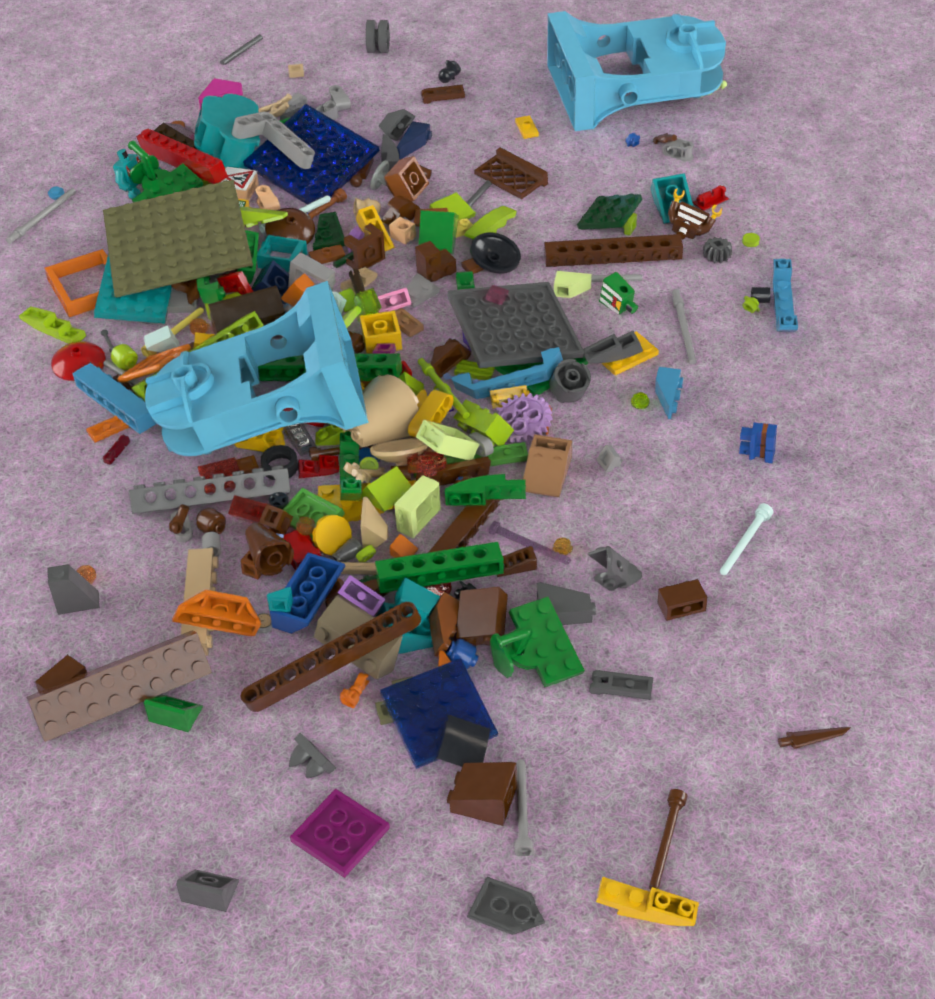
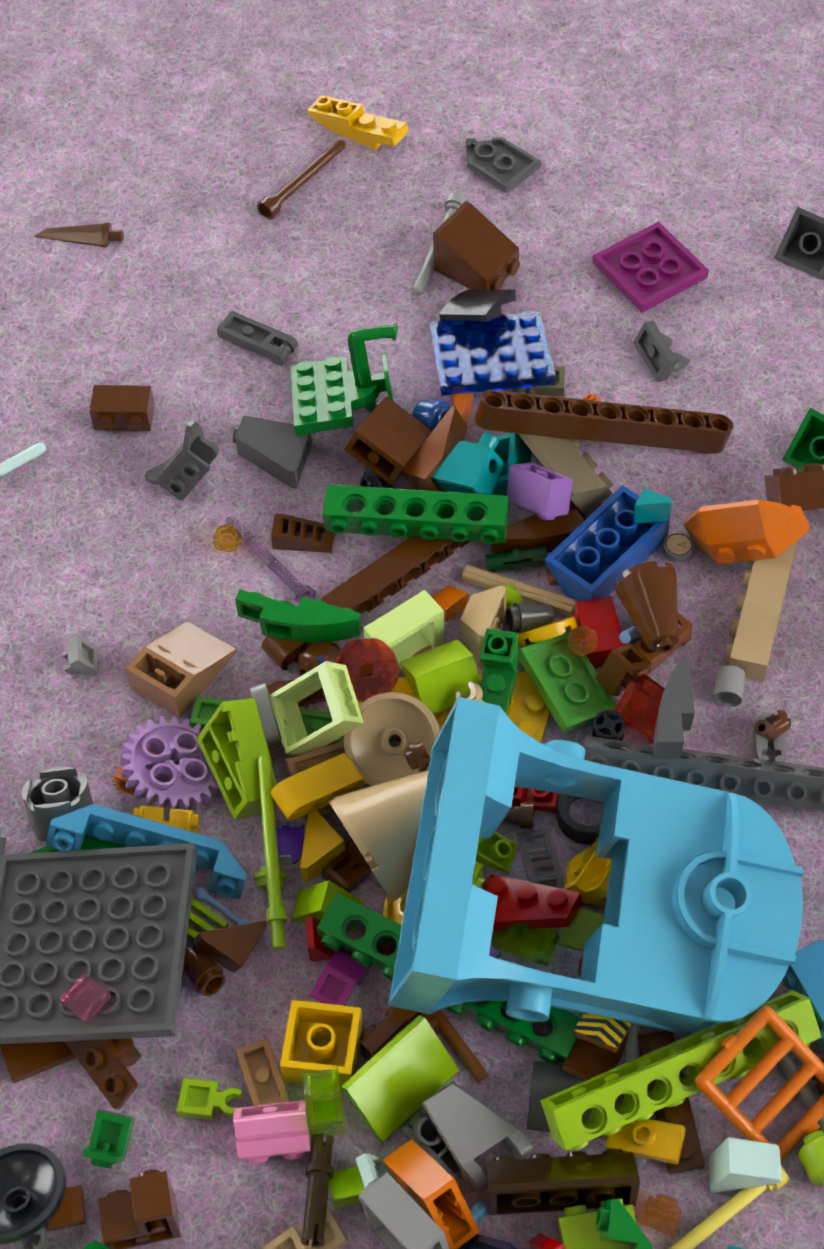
camera: 160 degrees left, 10 degrees up
reddish brown head [196,507,226,534] -> none
light grey wing [407,273,440,308] -> none
none -> lime plate [176,1078,243,1121]
none -> reddish brown plate [404,741,430,772]
none -> dark grey slope [653,658,695,759]

